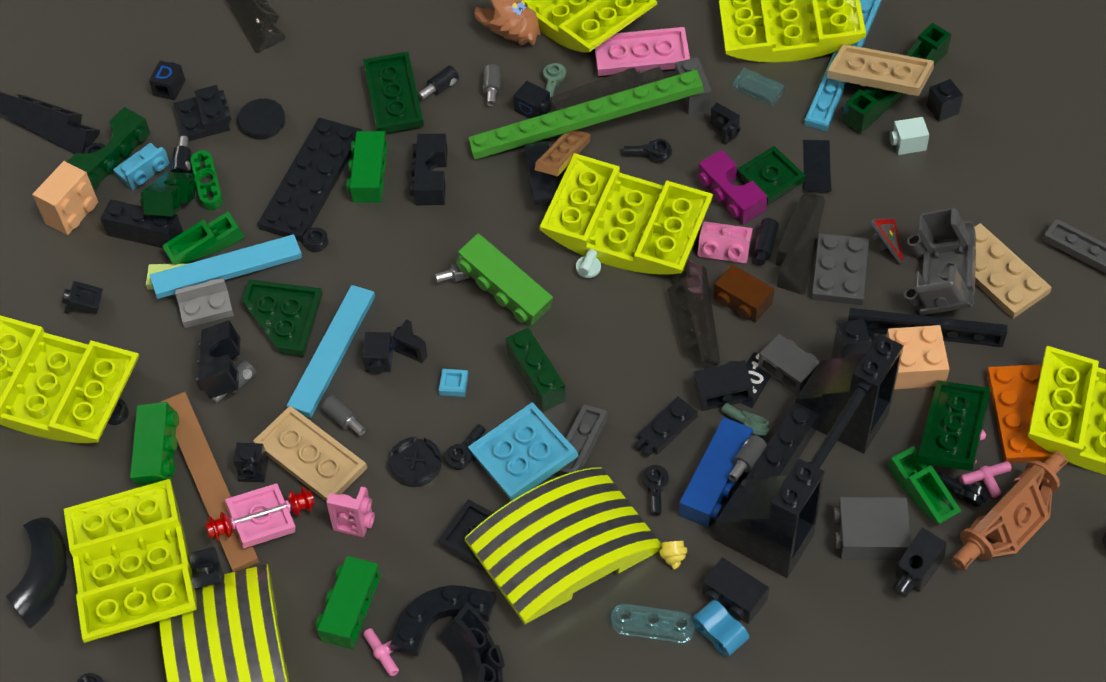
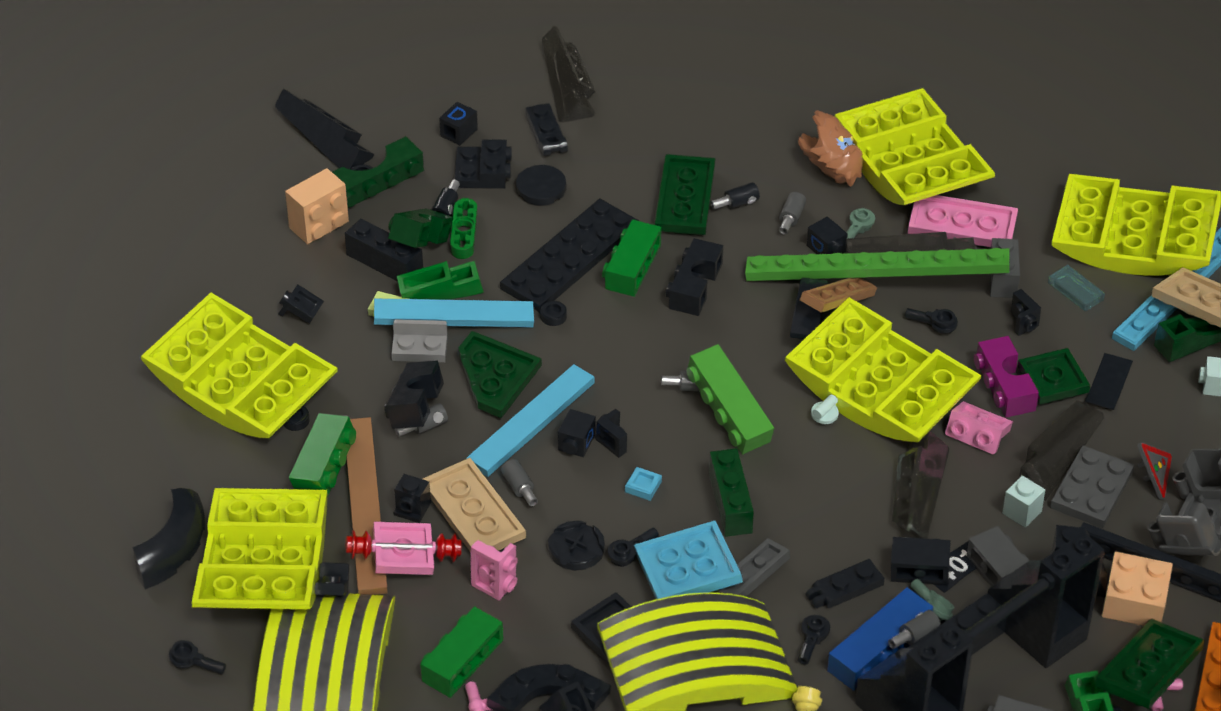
camera: 15 degrees right, 10 degrees down
medium azure bracket [113,143,170,191] -> none
reddish brown brick [714,264,774,323] -> none
black cylinder [753,218,779,265] -> none
none -> black plate [525,103,568,157]
none -> light aqua brick [1002,476,1045,528]

